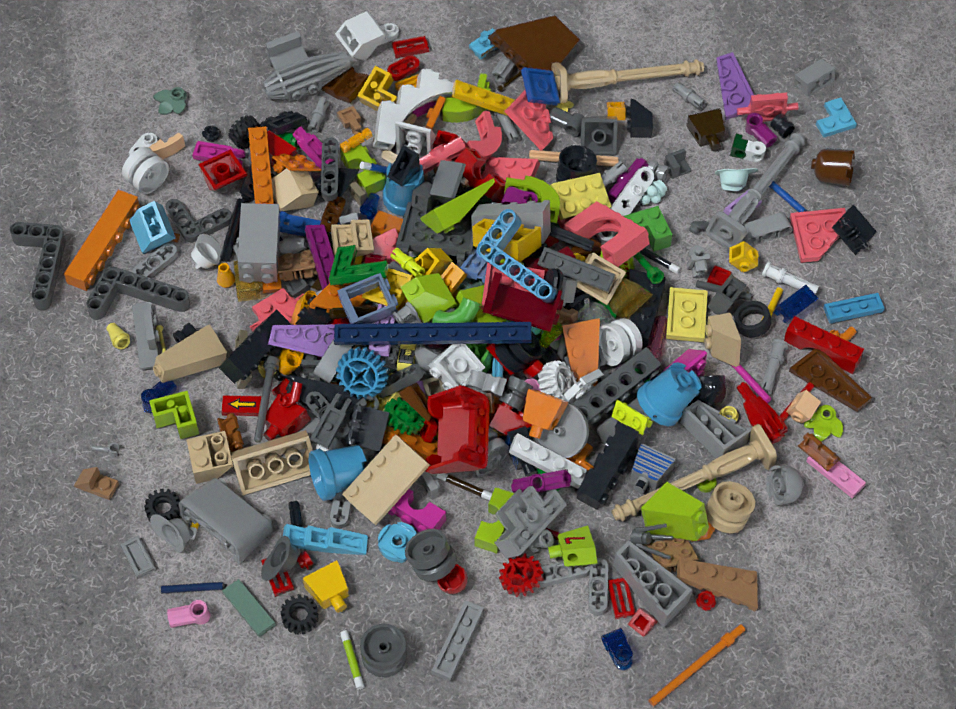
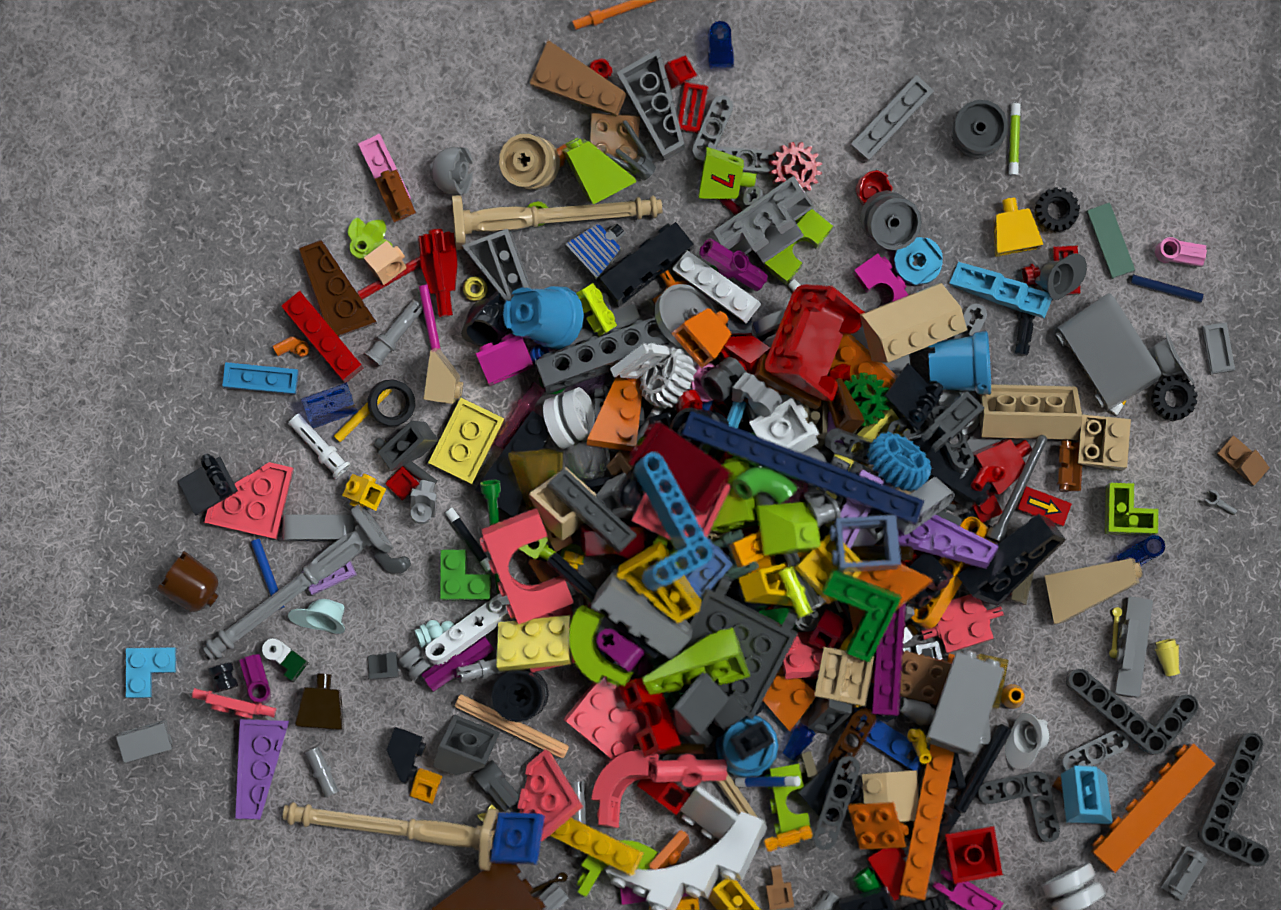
camera: 160 degrees left, 25 degrees up
black wheel [173,323,197,343] -> none
dark pink hinge [292,127,333,169] -> none
none -> yellow arm [907,728,932,764]
none -> light grey hinge [1161,846,1208,901]

